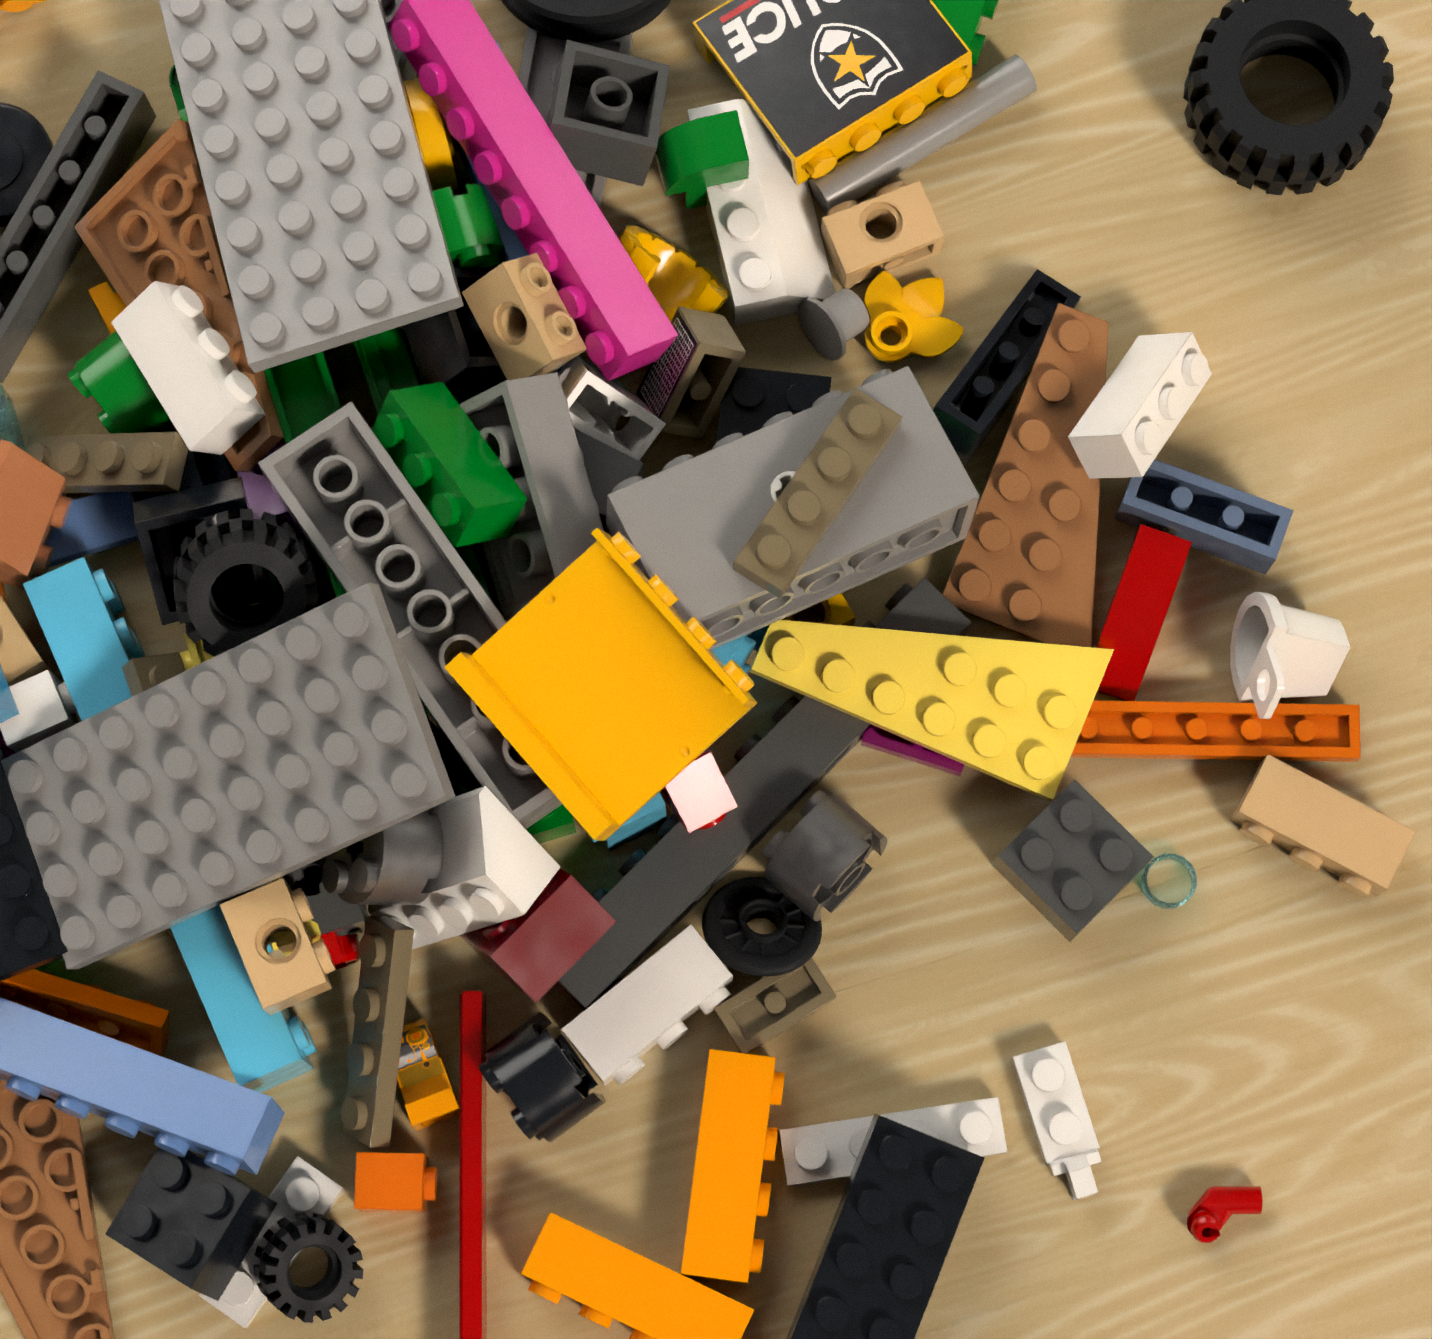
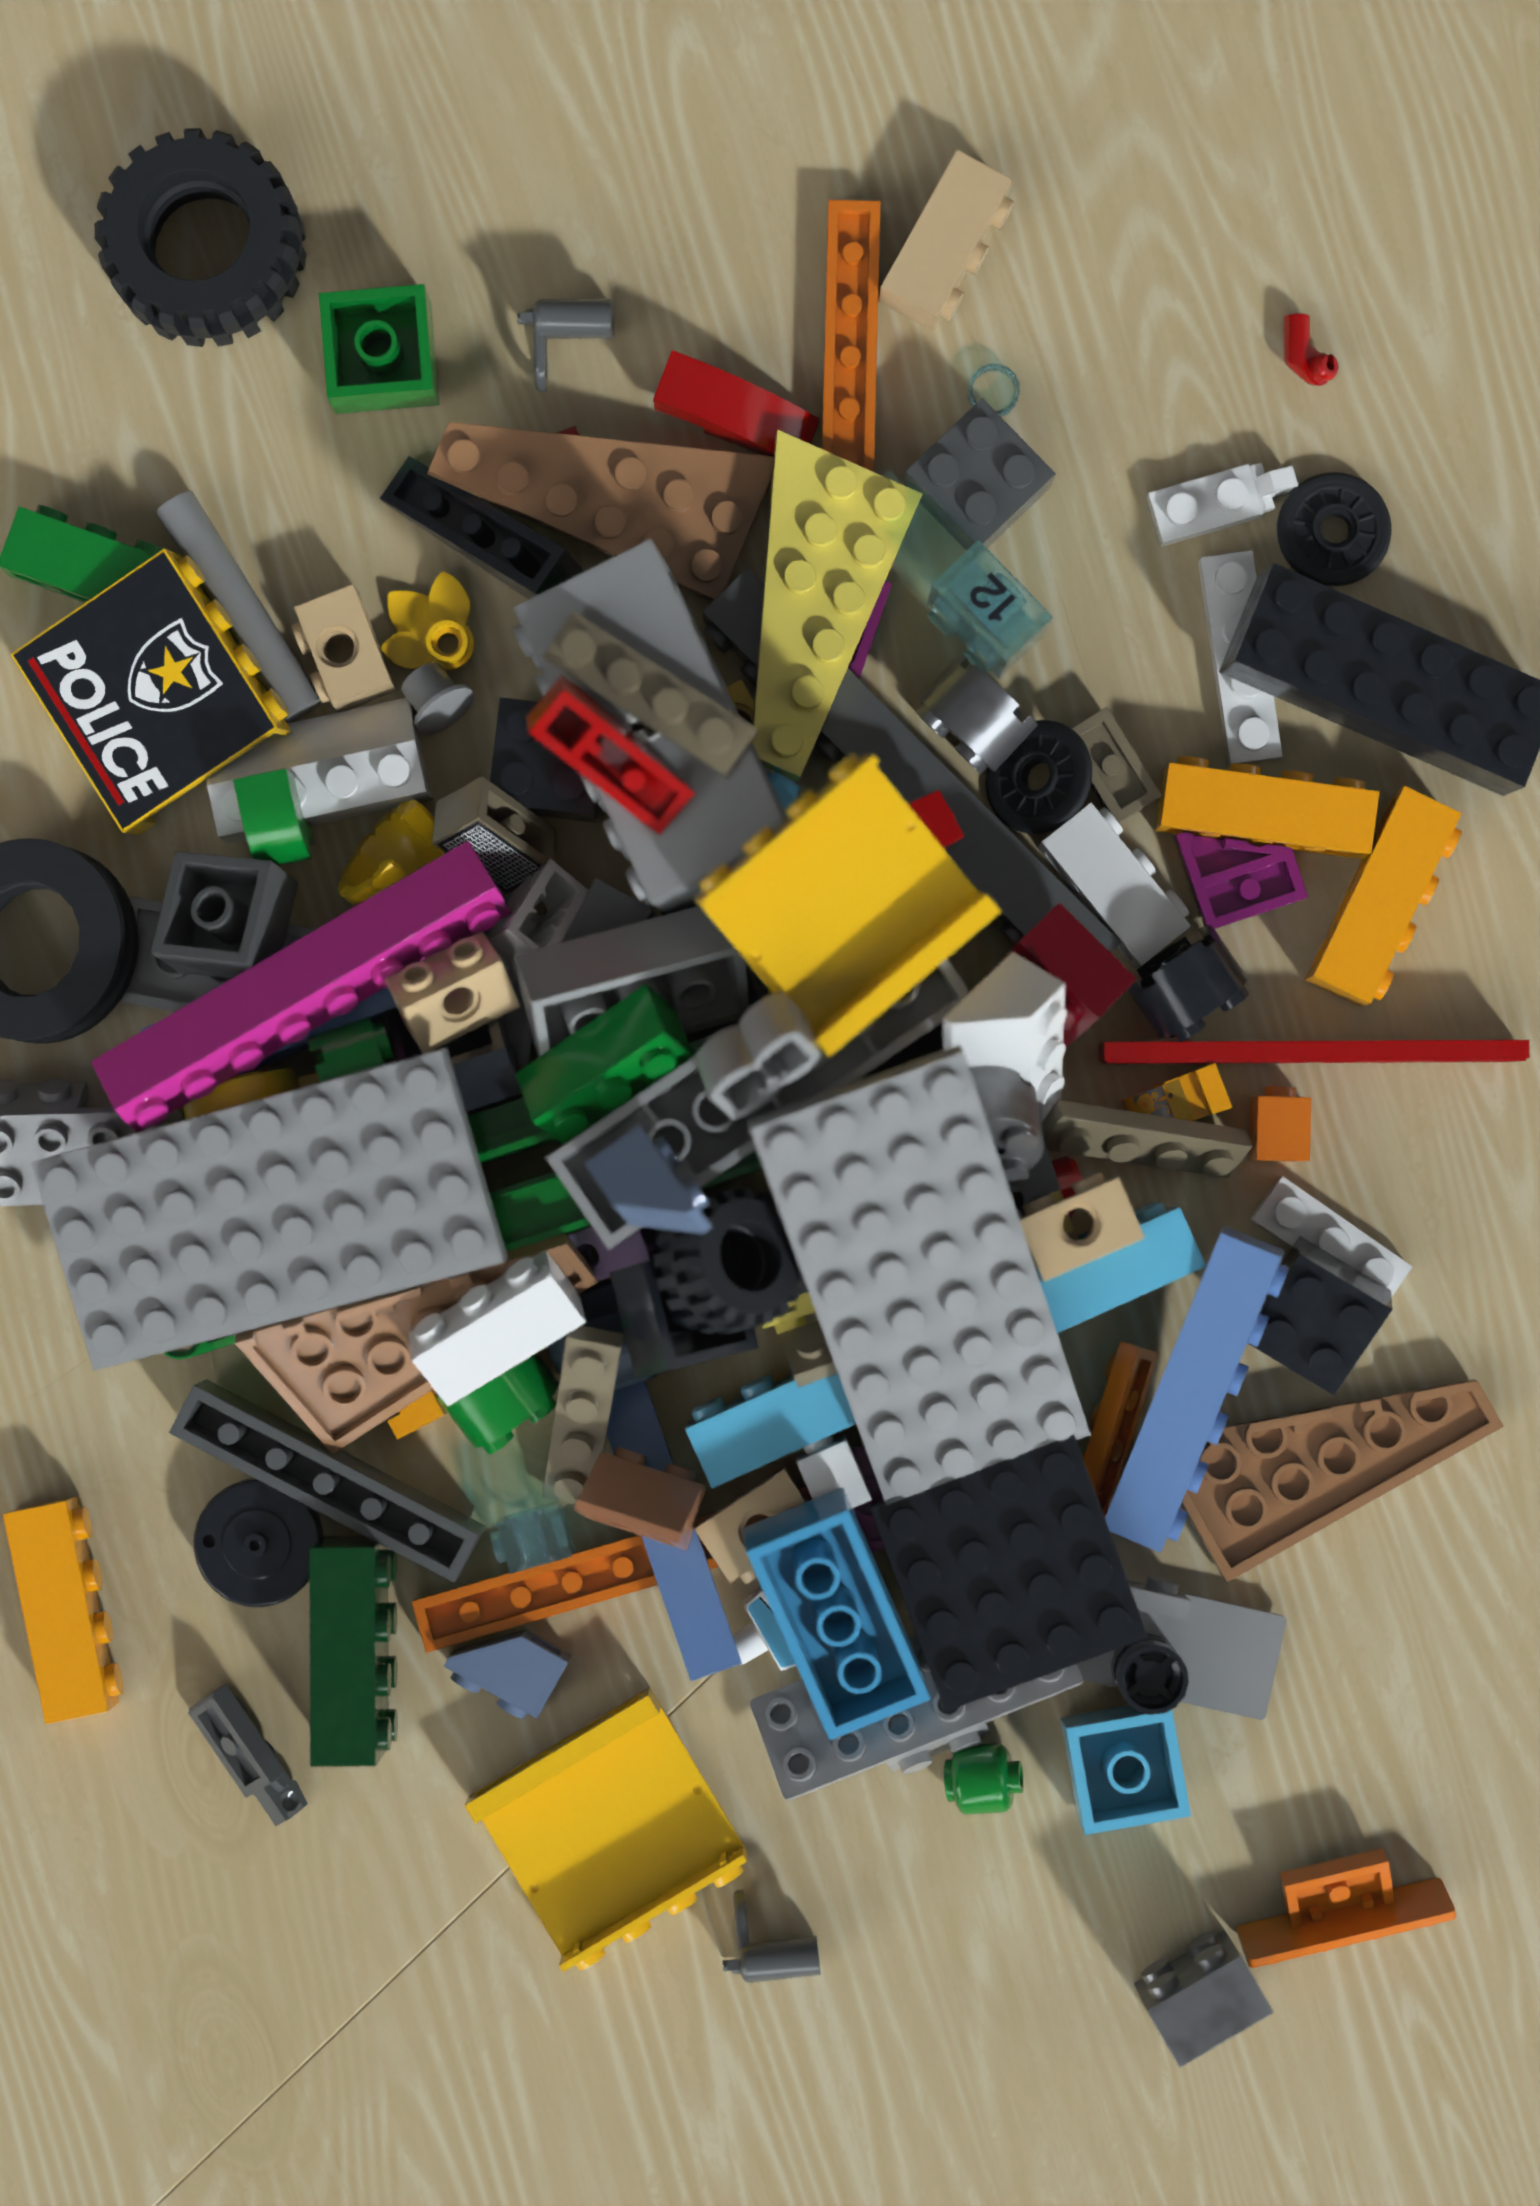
camera: 90 degrees left, 10 degrees up
black tyre [253,1212,364,1323] -> none
white brick [1068,332,1212,479] -> none
sand blue brick [1114,459,1294,575] -> none
white container [1230,592,1350,719] -> none
none -> green brick [318,284,440,414]
none -> dark grey piece [517,299,614,392]
none -> red slope [527,674,695,836]
none -> sand blue slope [585,1124,712,1234]
none -> light grey brick [695,992,821,1120]
none -> clear light blue brick [926,540,1053,679]
none -> magenta wing [1174,832,1308,929]
none -> black wheel [1277,472,1392,586]

